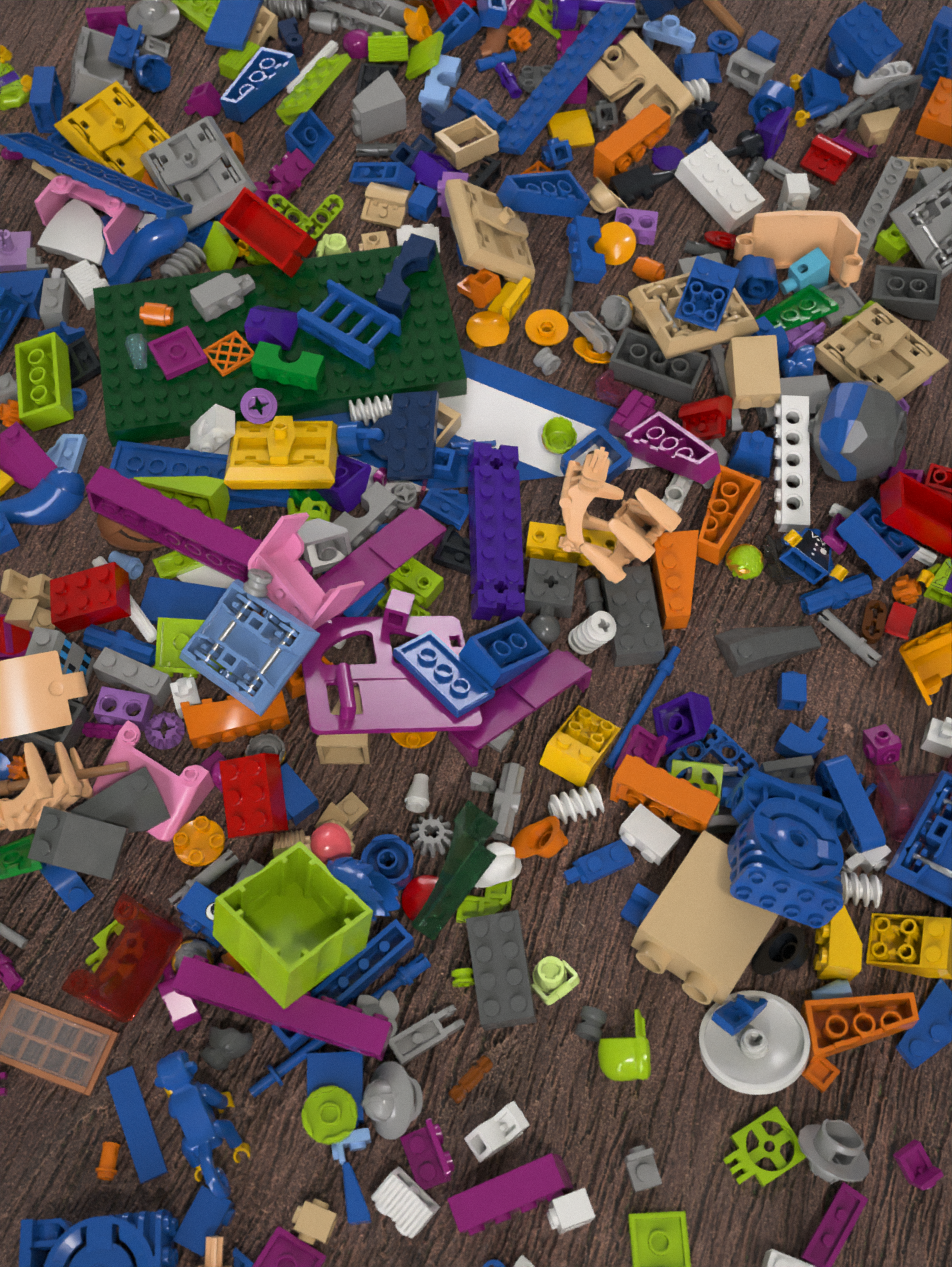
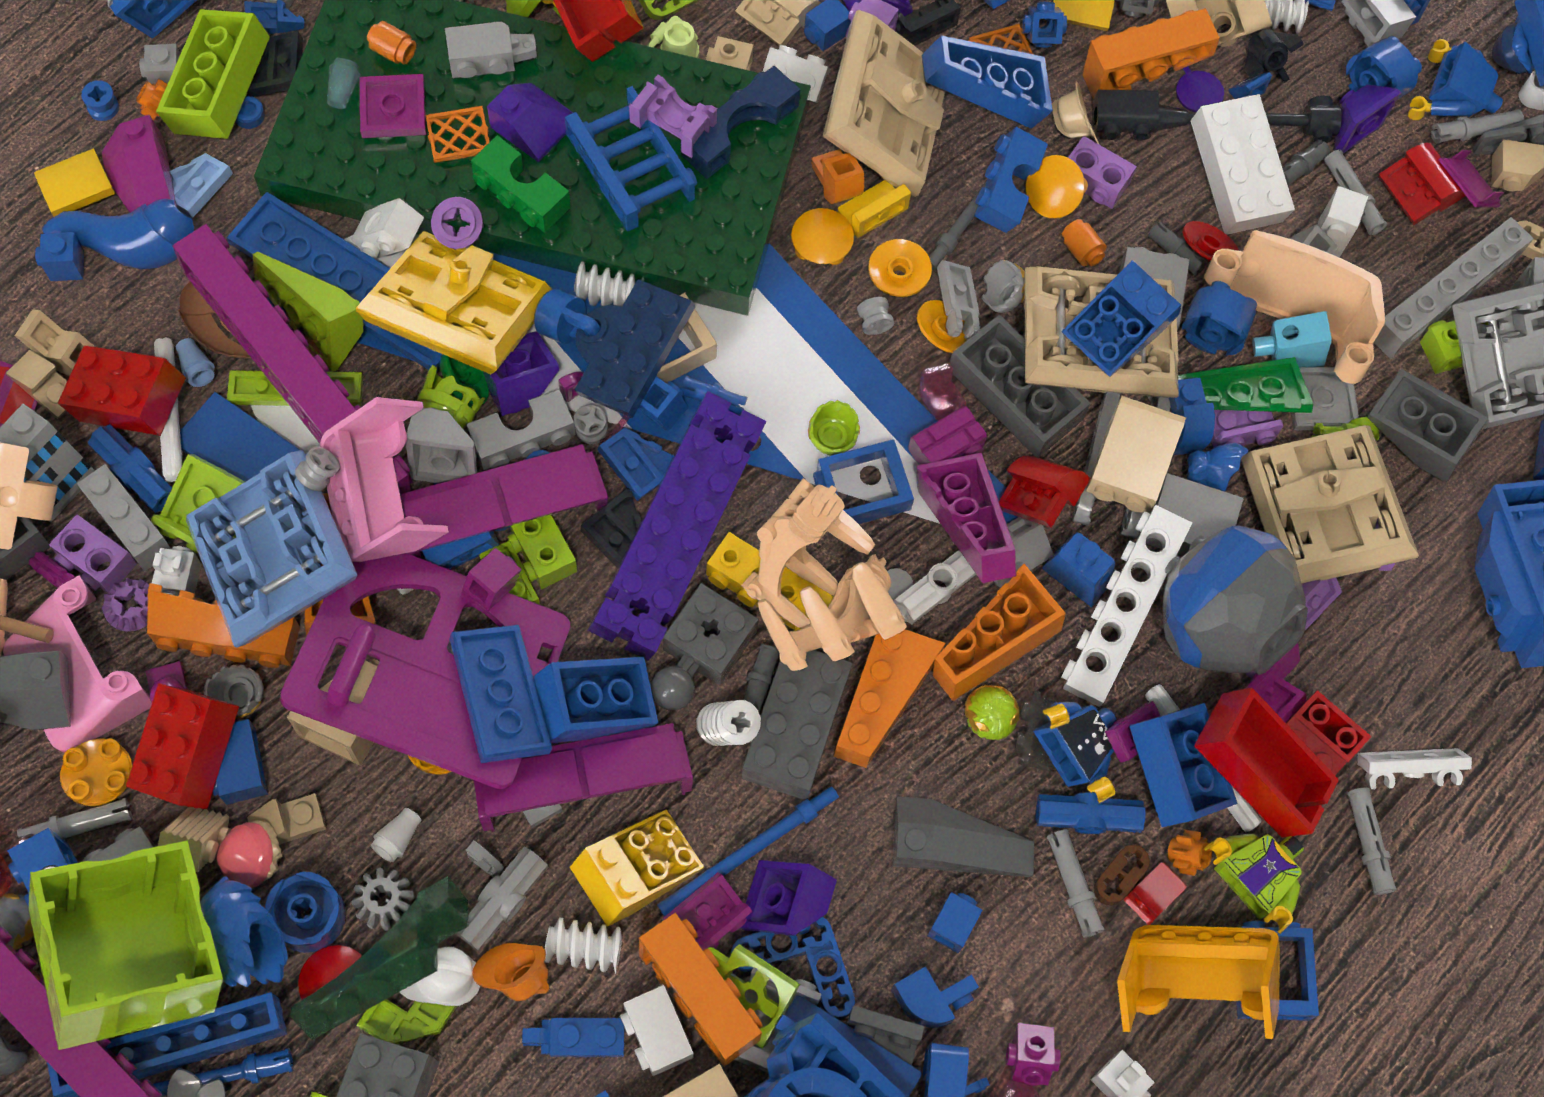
camera: 20 degrees right, 5 degrees up
none -> medium lavender piece [629,75,717,158]

